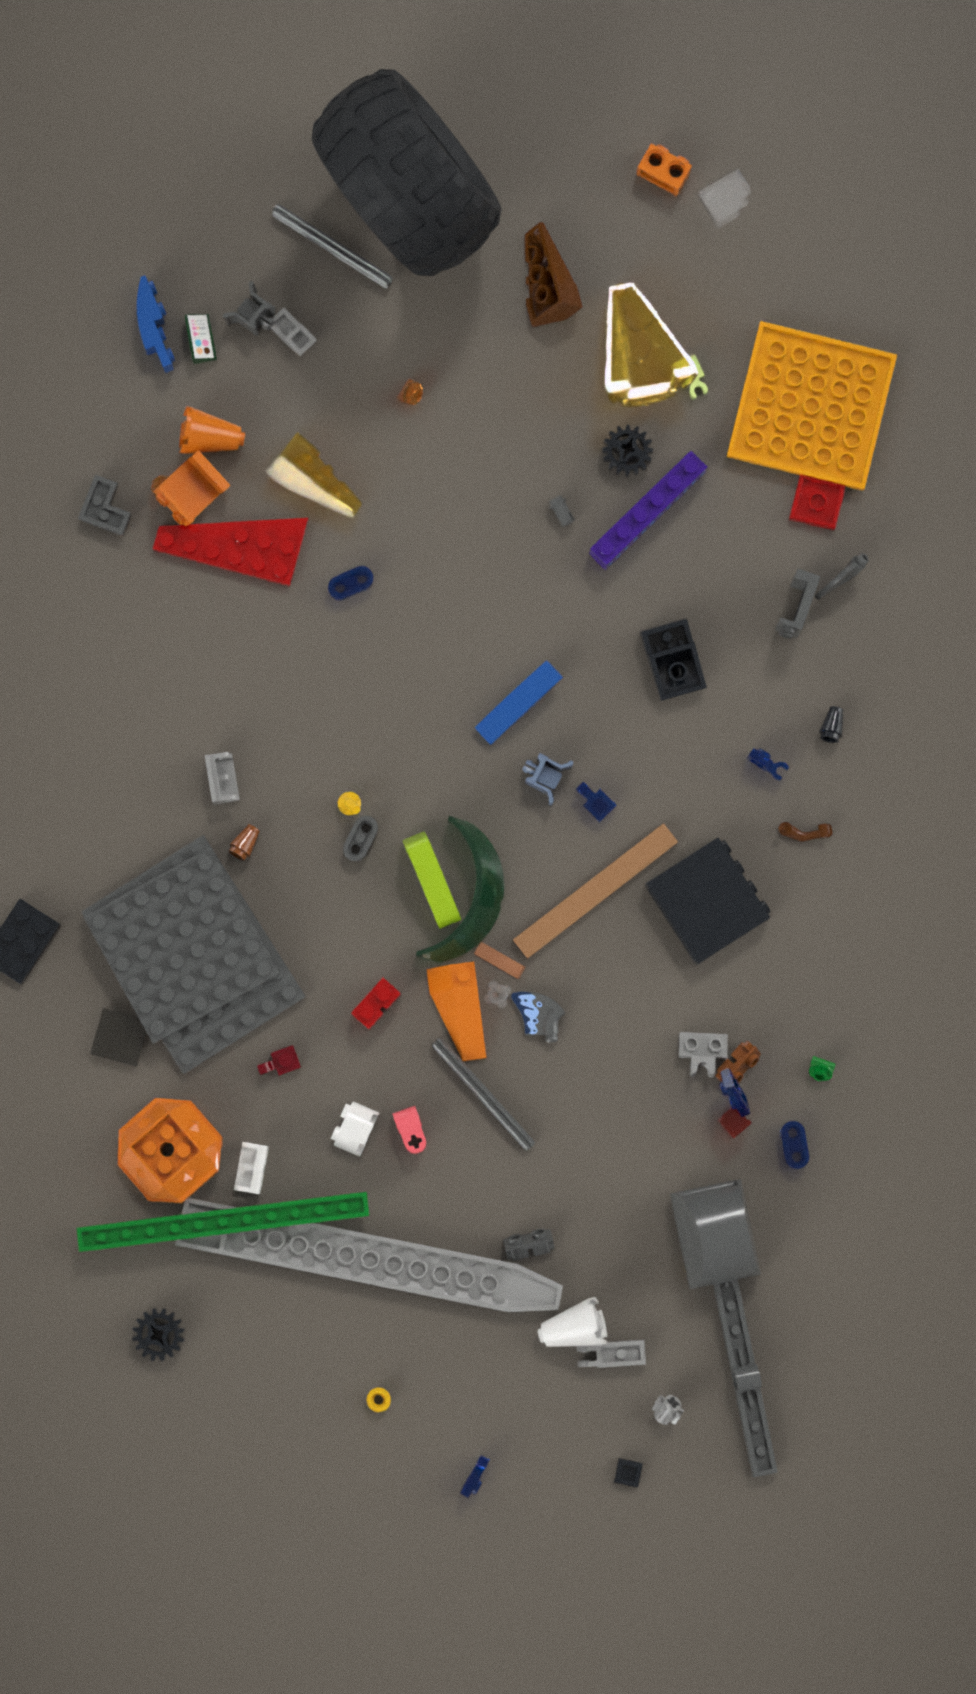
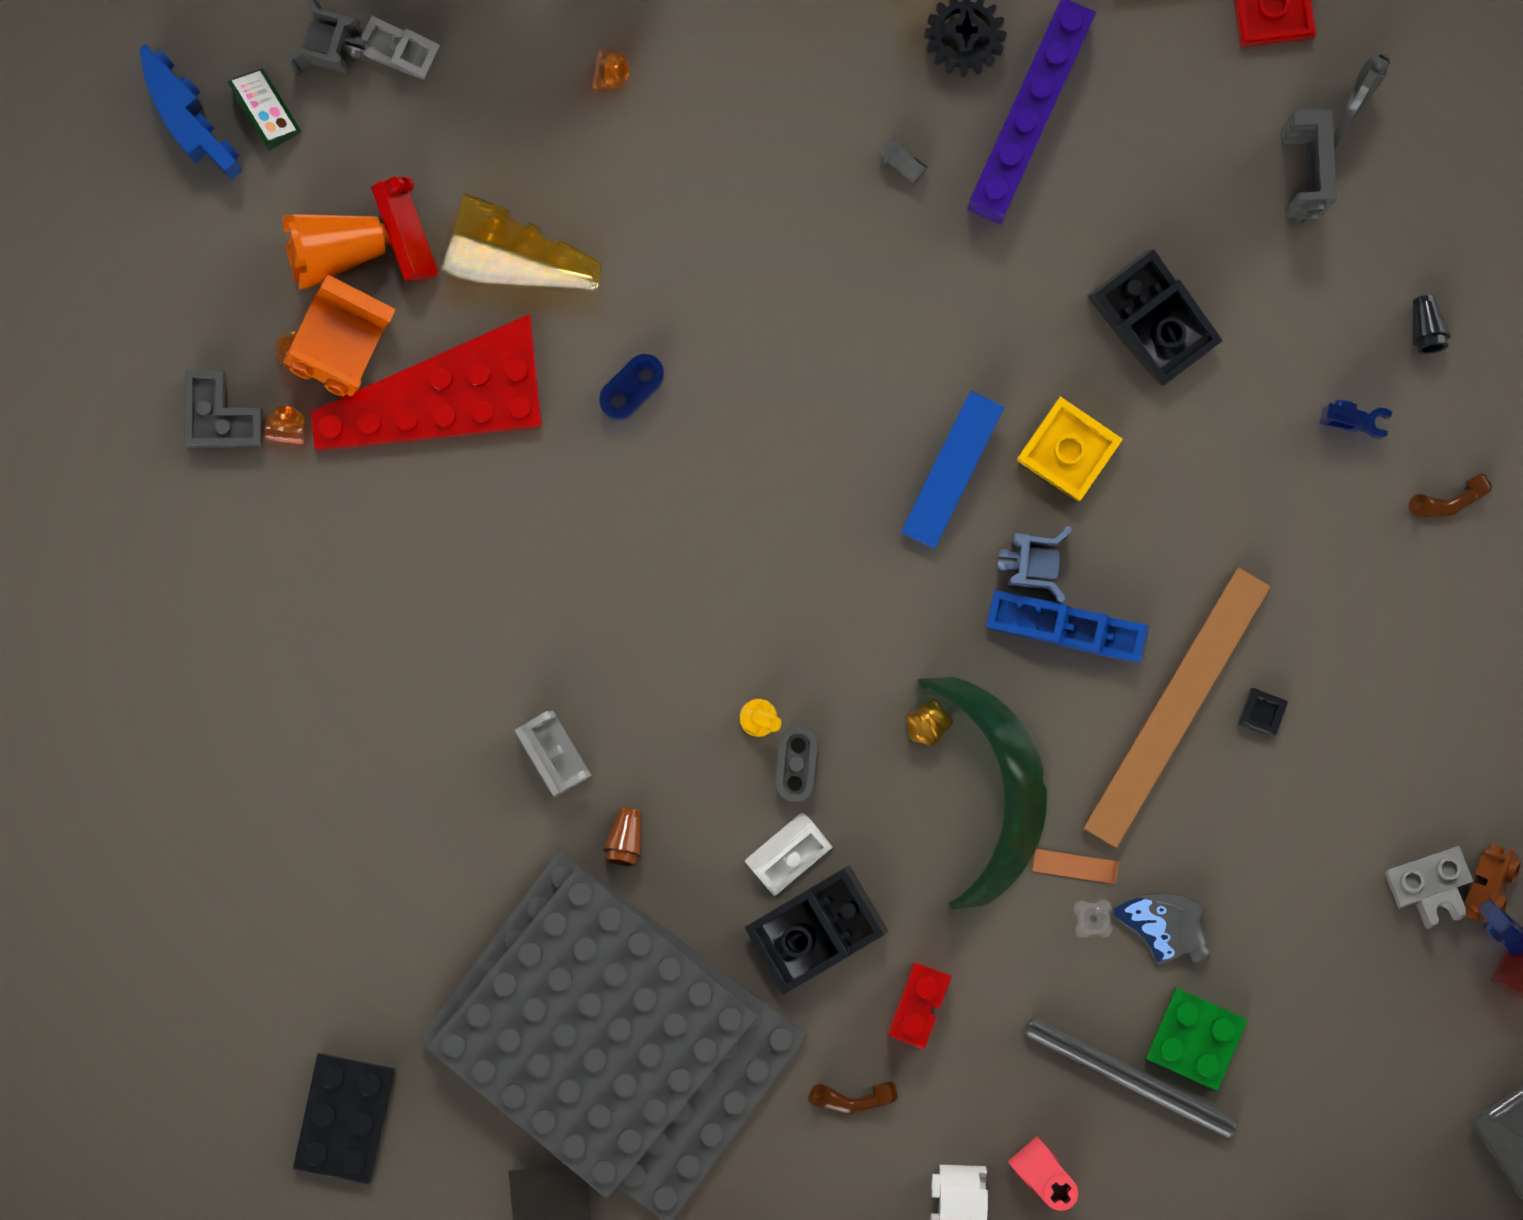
camera: 20 degrees left, 0 degrees up
dark red plate [257,1045,301,1076] -> none
lime beam [402,831,462,929] -> none
orange wedge [427,961,486,1061] -> none
clear blue plate [575,782,617,822] -> none
black panel [645,837,771,966] -> none
none -> clear orange plate [265,406,305,444]
none -> red hinge [371,177,439,281]
none -> black slope [744,865,889,995]
none -> white slope [745,812,833,897]
none -> reddish brown piece [808,1081,898,1115]
none -> pearl gold arm [905,698,954,747]
none -> blue slope [986,590,1150,664]
none -> yellow plate [1017,396,1123,503]
none -> green plate [1145,987,1248,1091]
none -> black tile [1237,688,1288,738]

